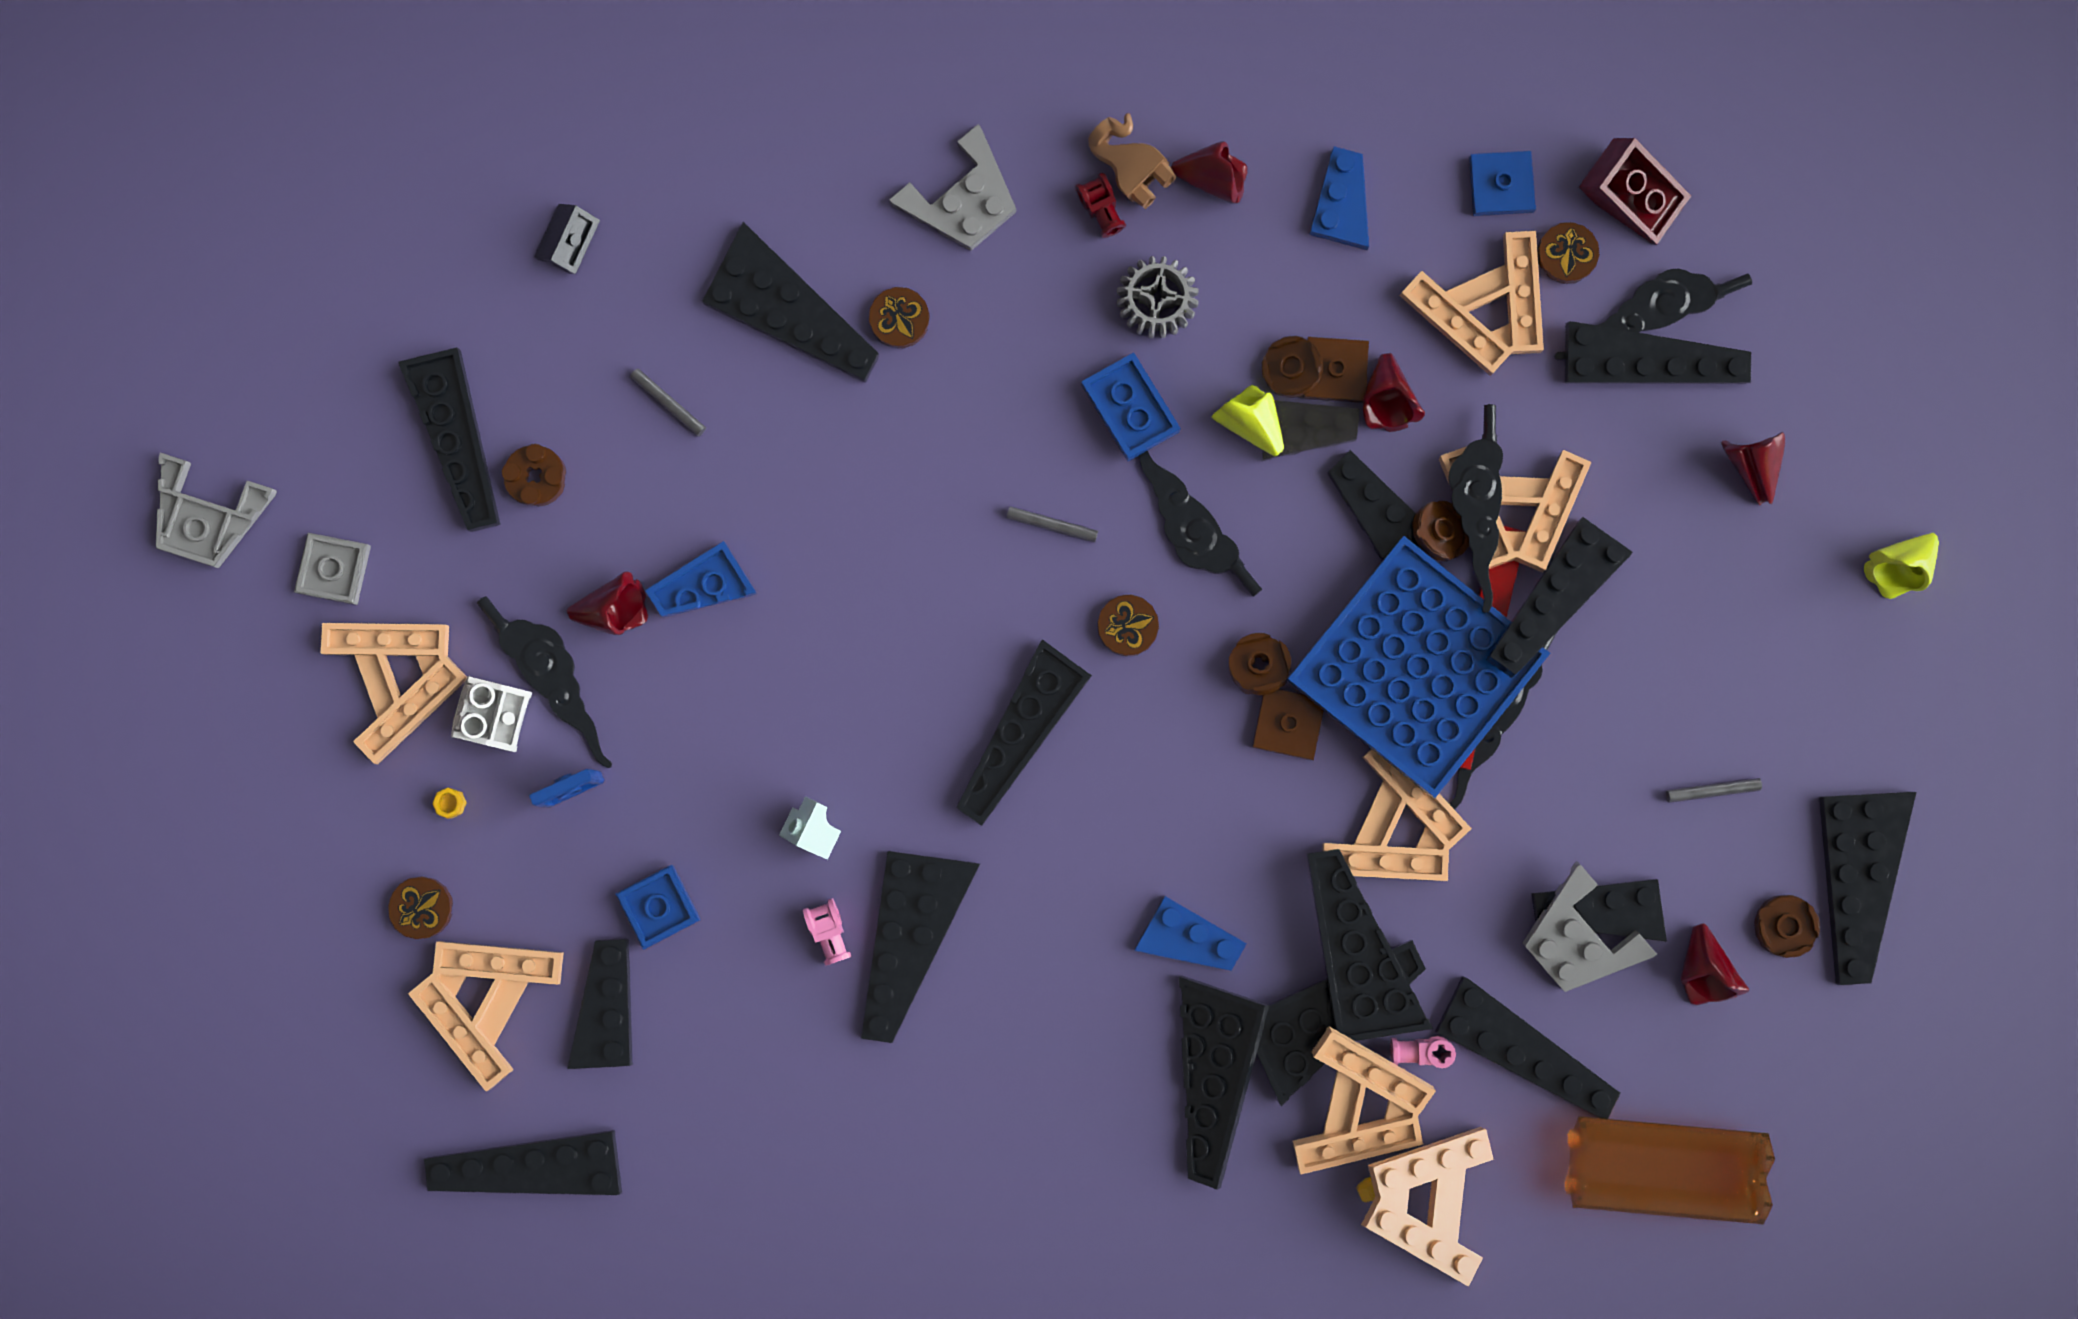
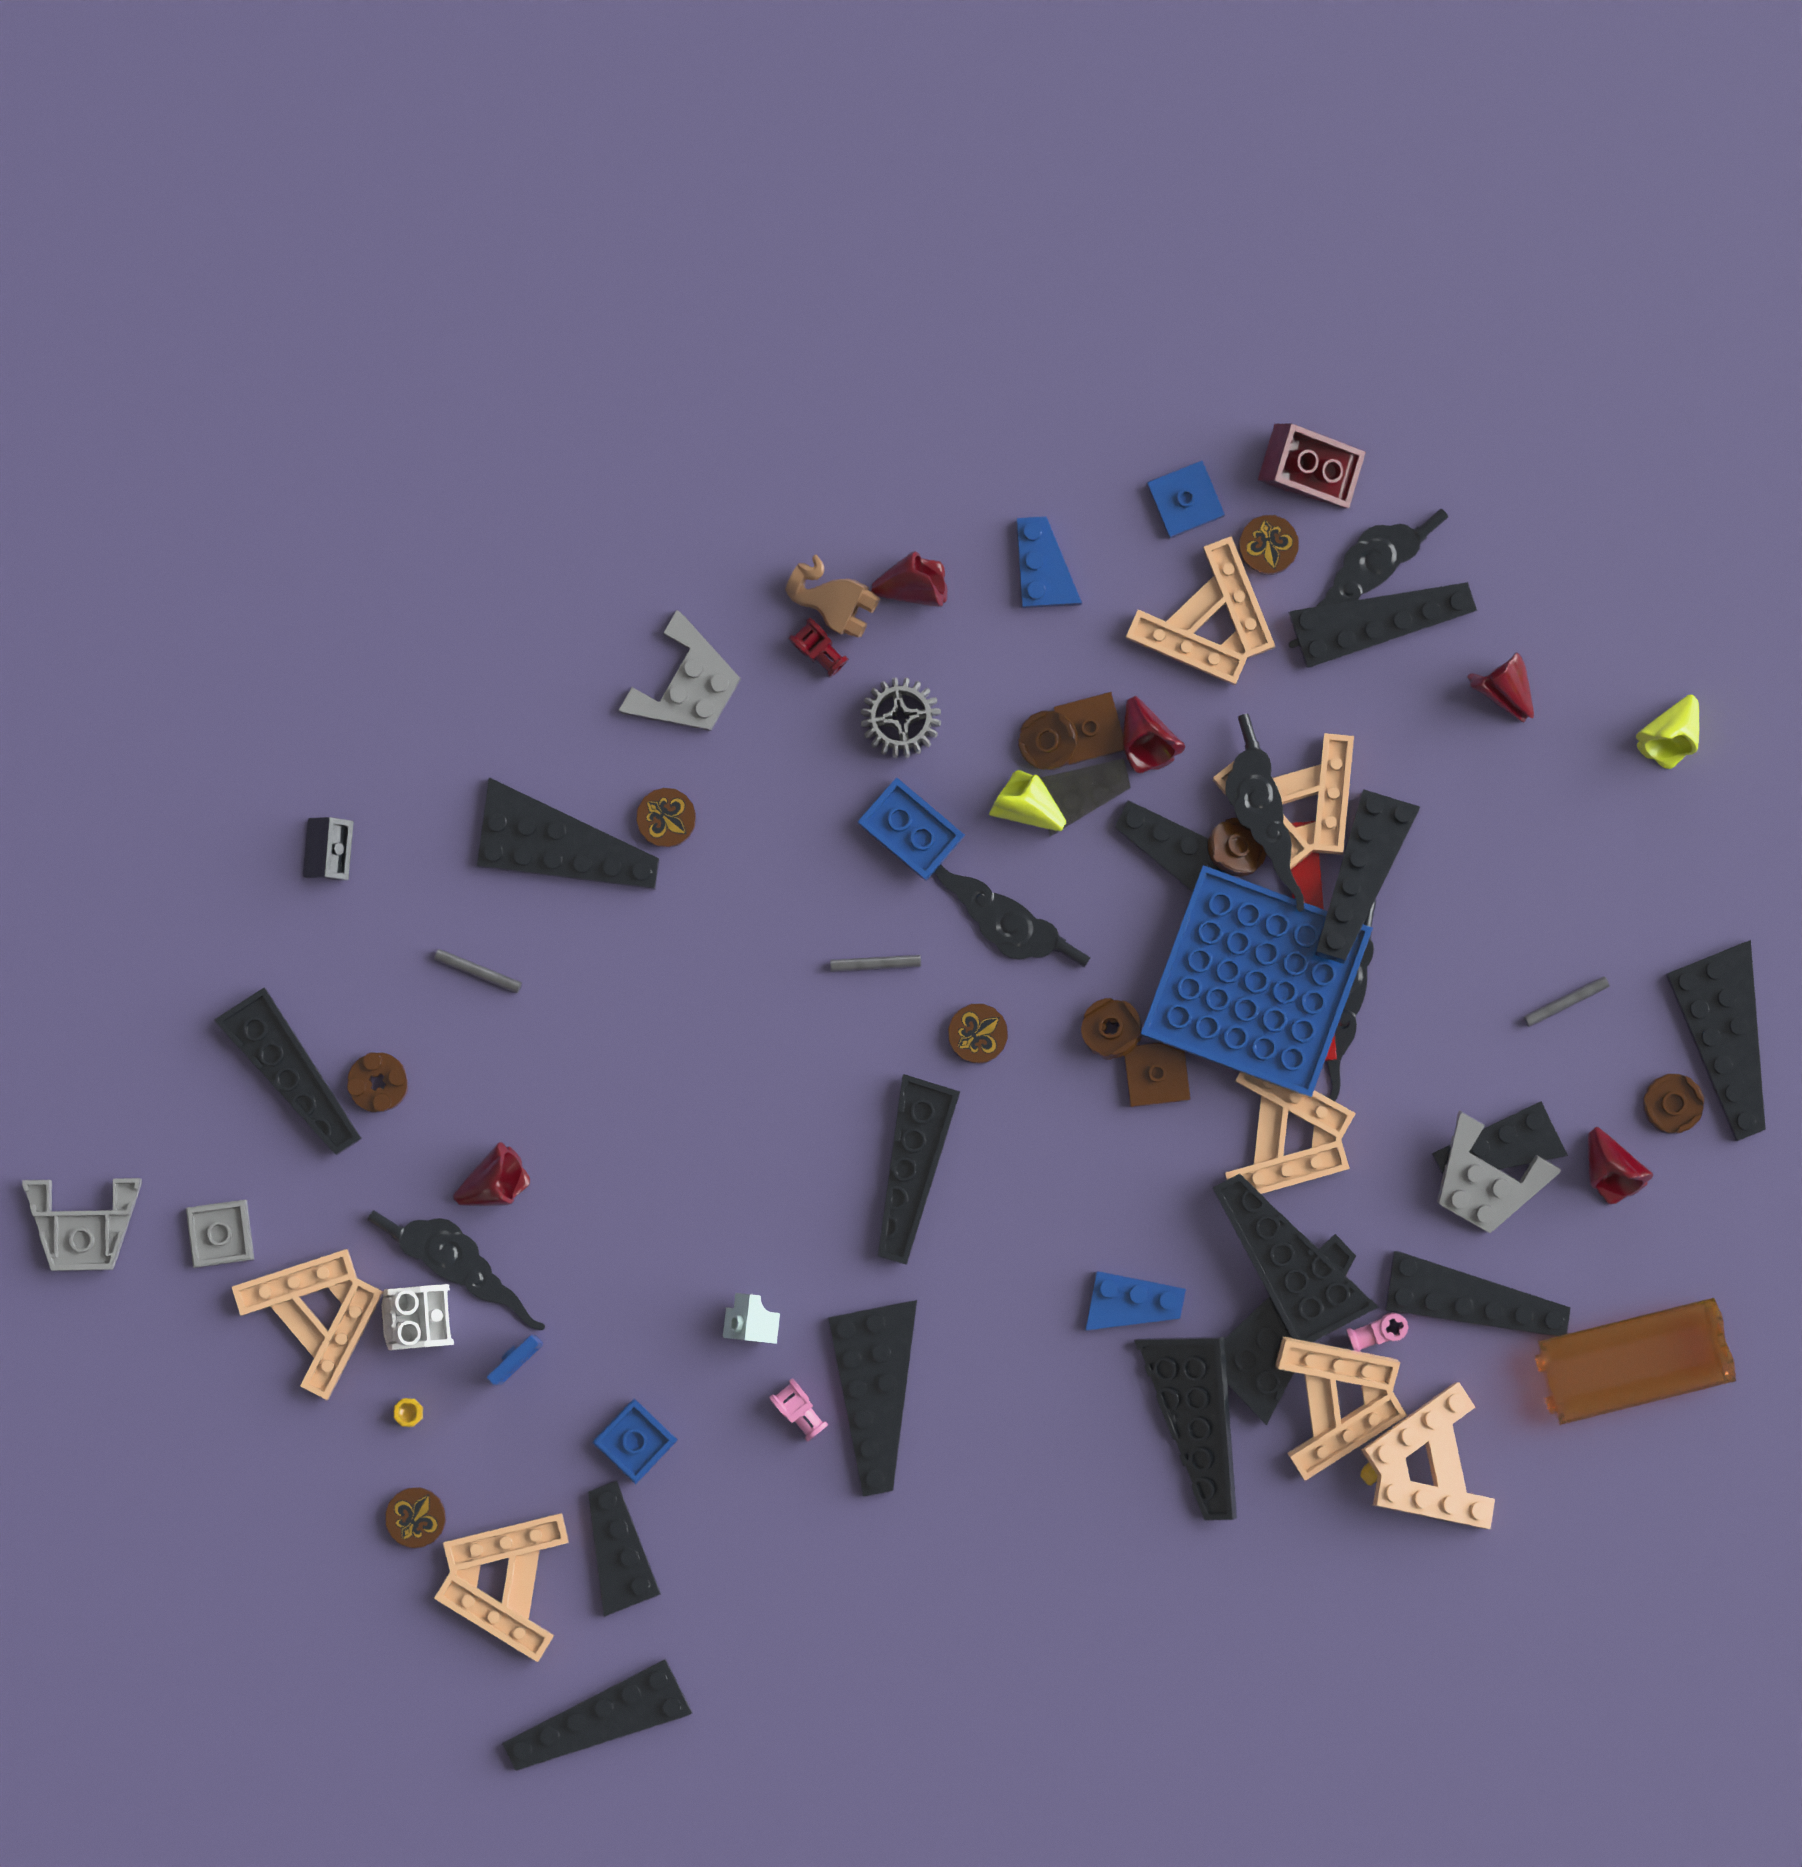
camera: 15 degrees left, 0 degrees up
blue wing [645,541,758,618] -> none

